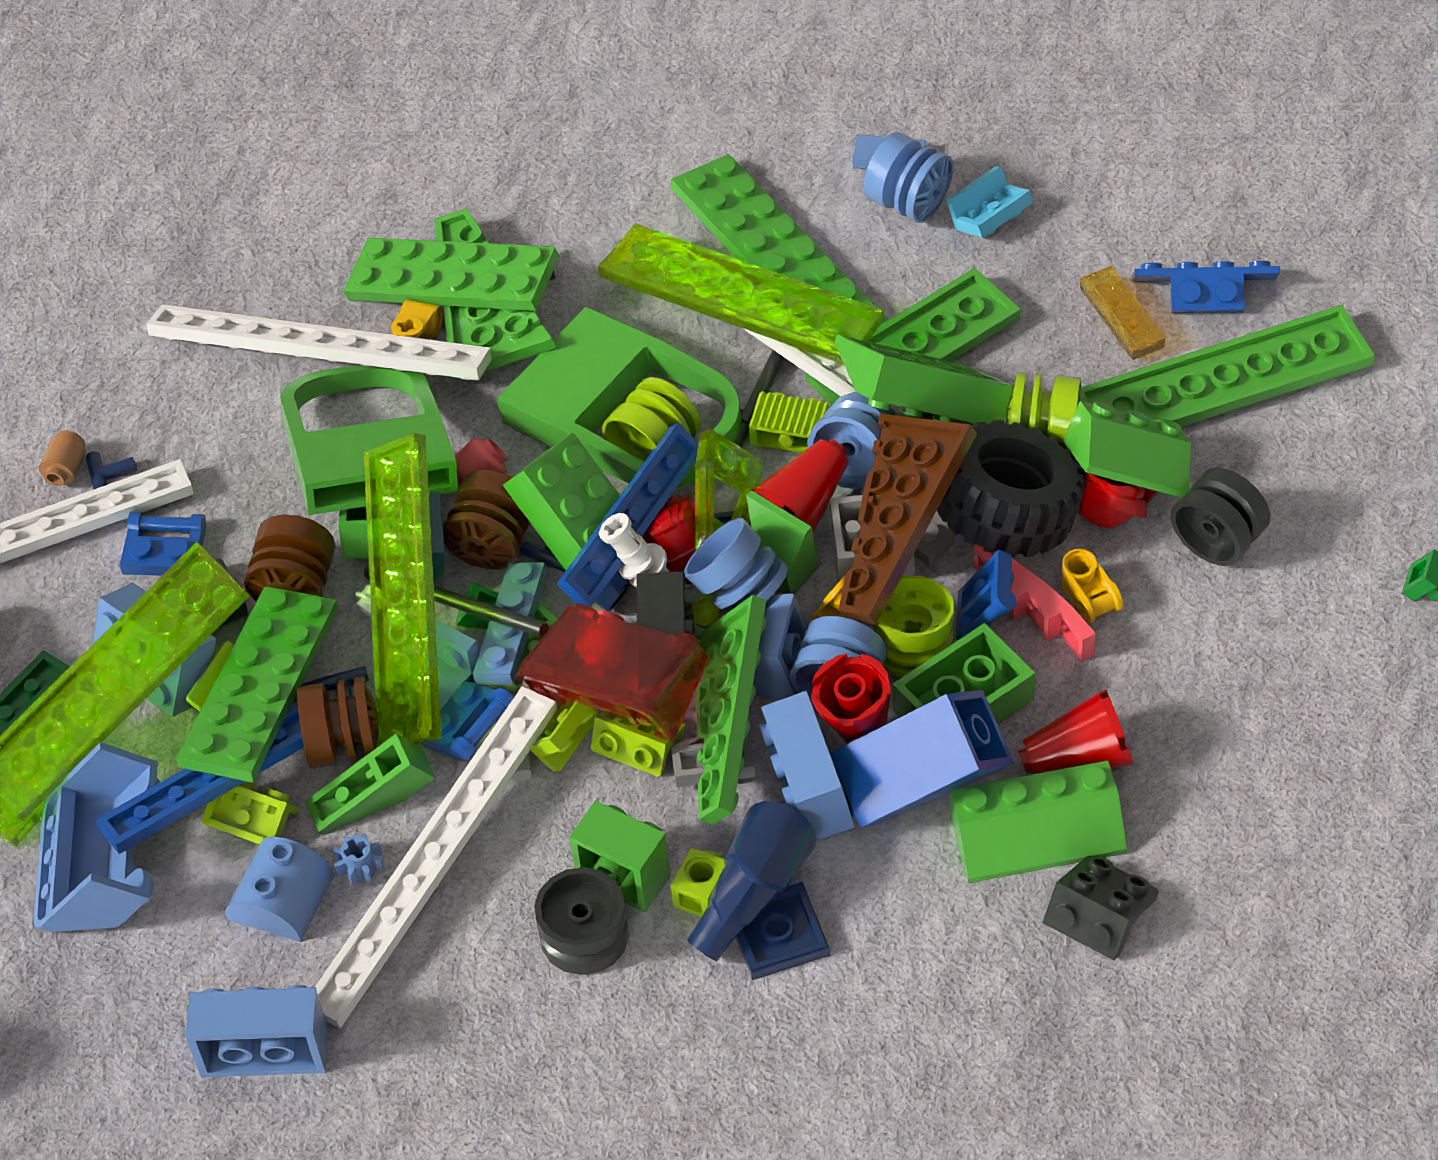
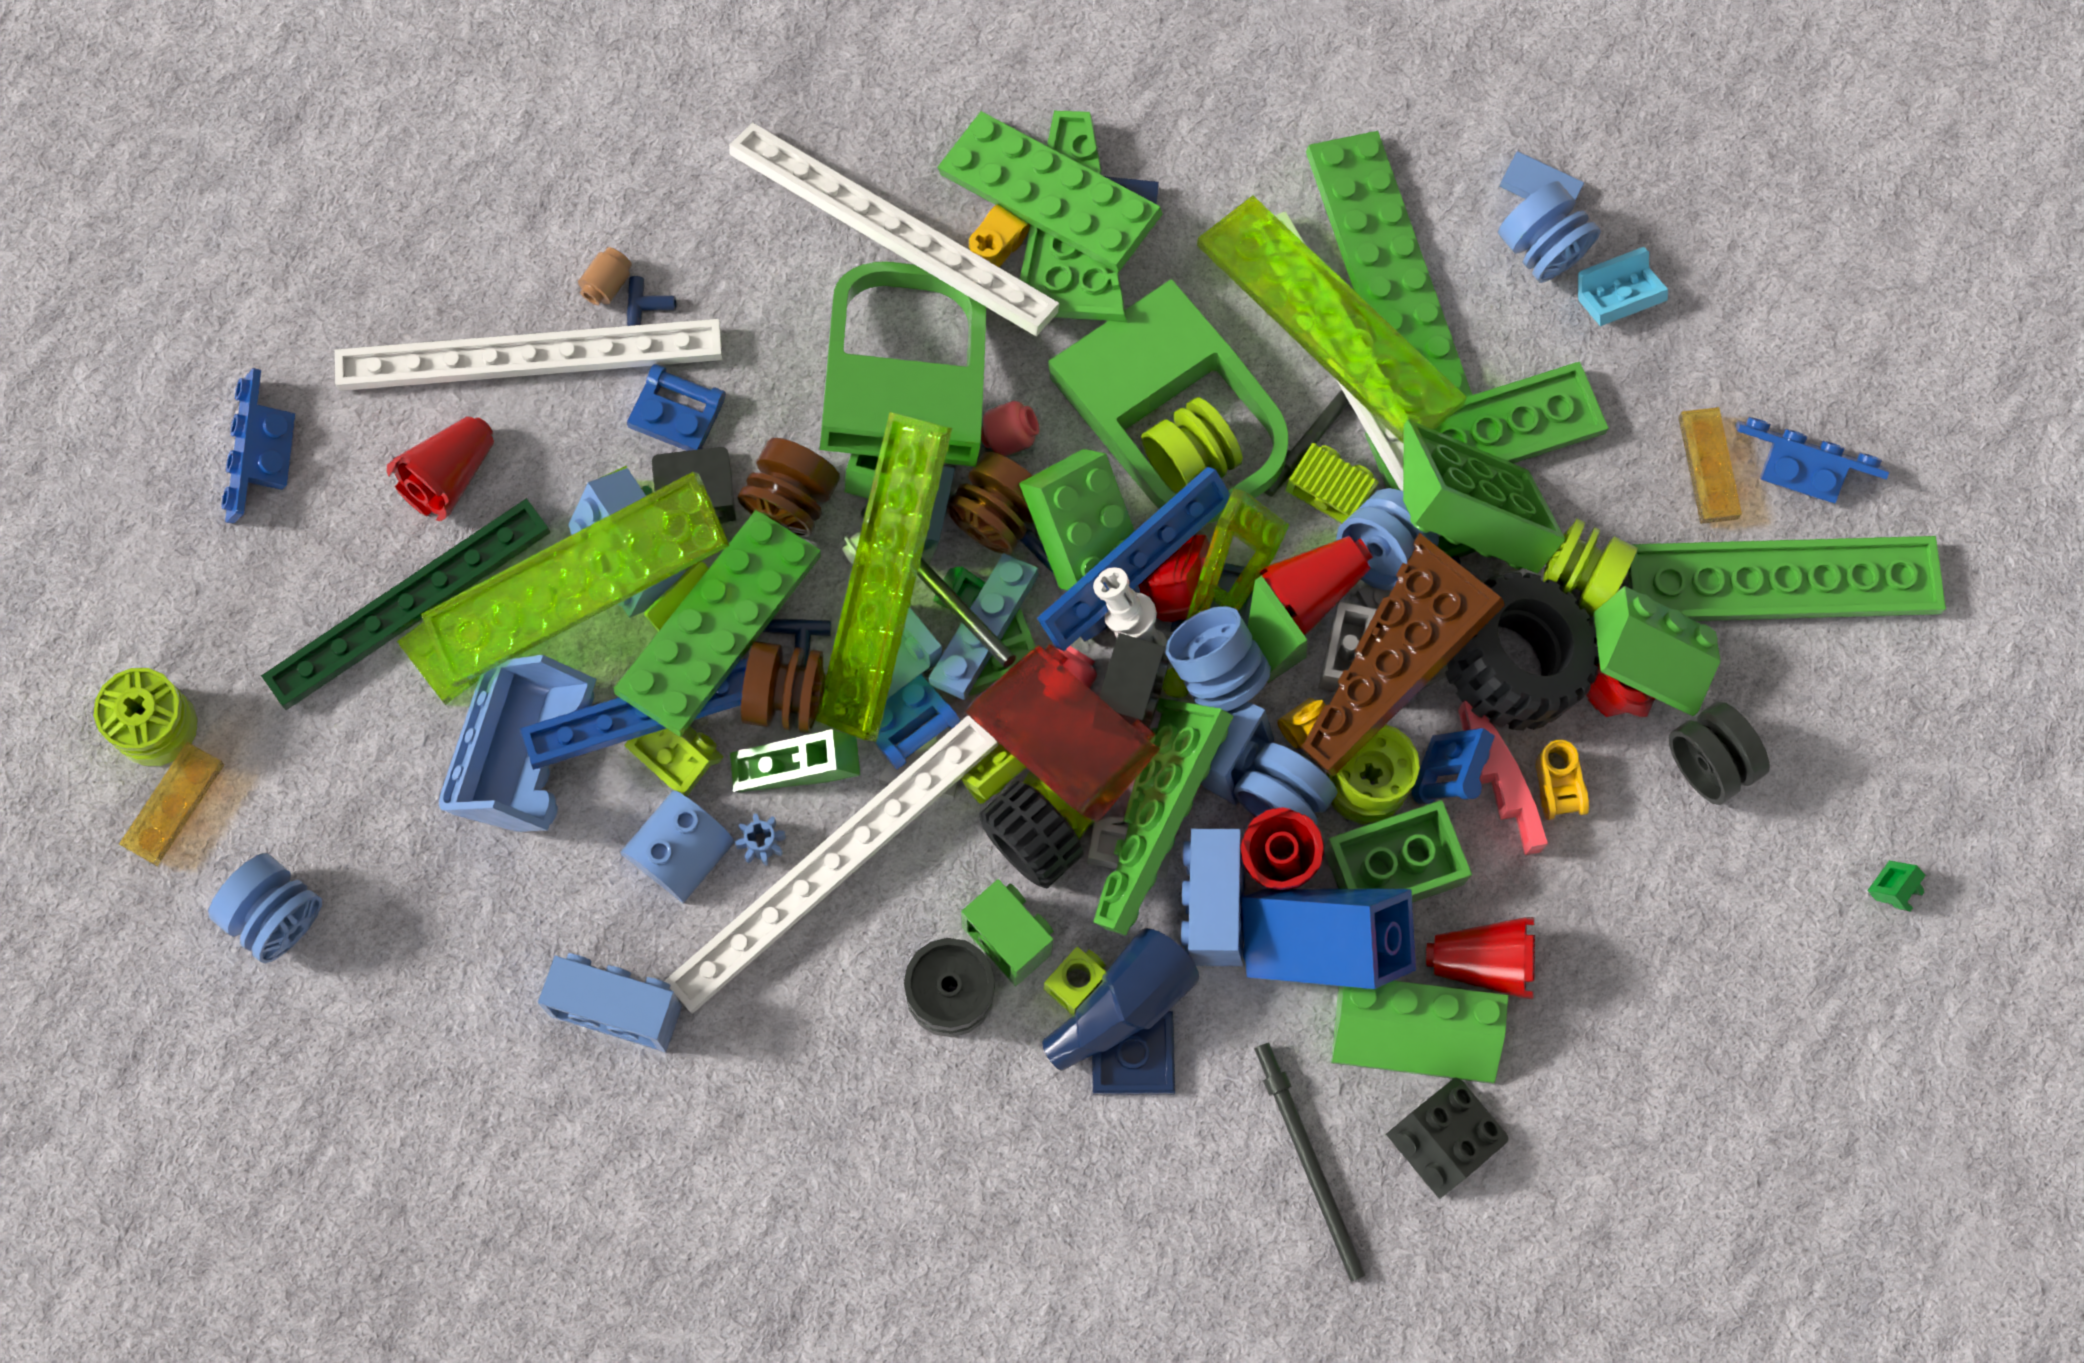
camera: 10 degrees right, 20 degrees up
none -> black tyre [979,780,1084,889]
none -> pearl dark grey bar [1254,1042,1366,1282]

